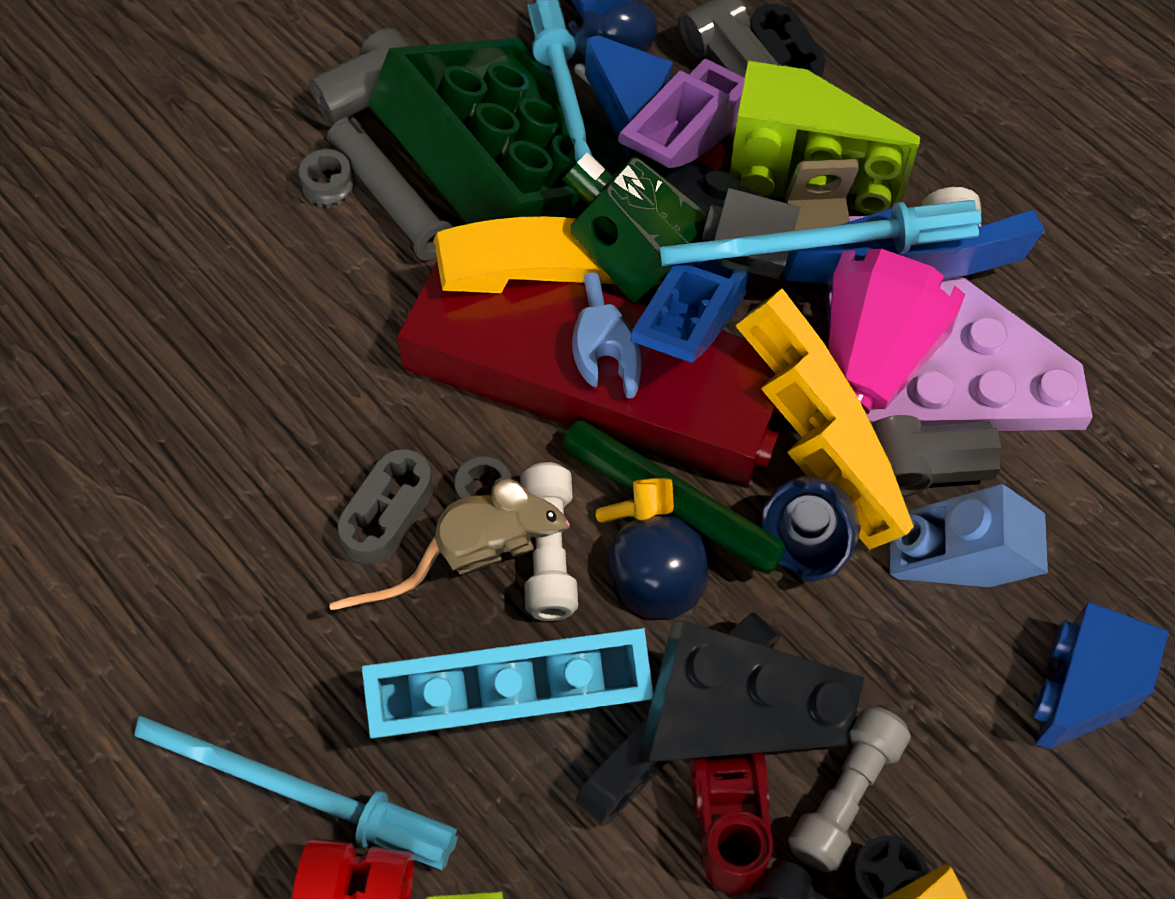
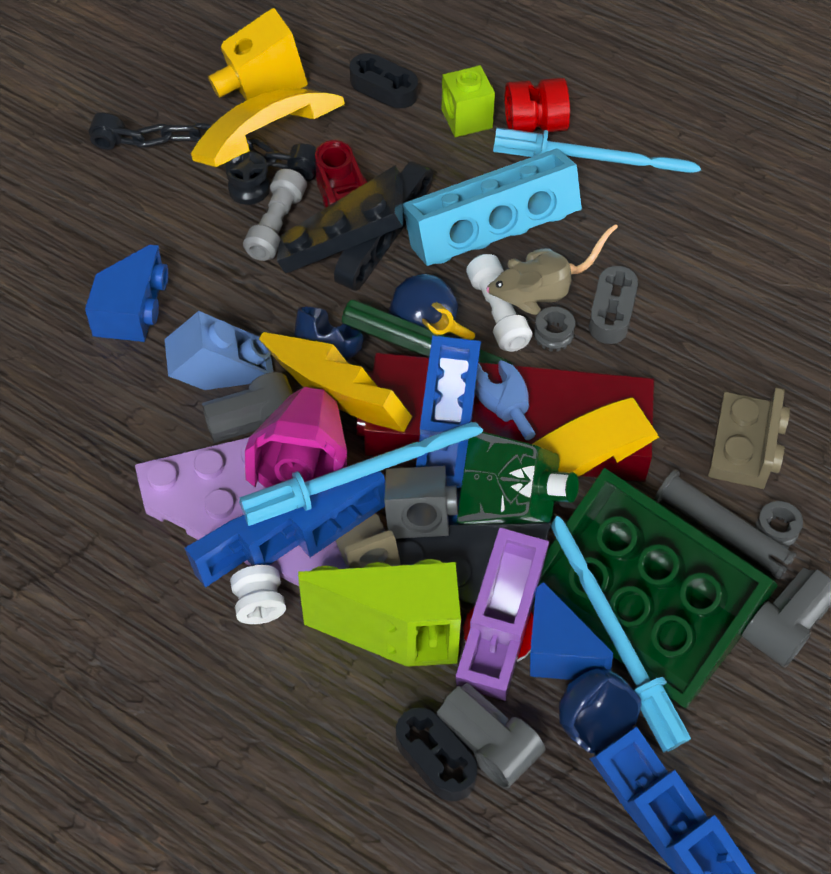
camera: 165 degrees right, 5 degrees down
none -> dark tan bracket [708,387,790,489]

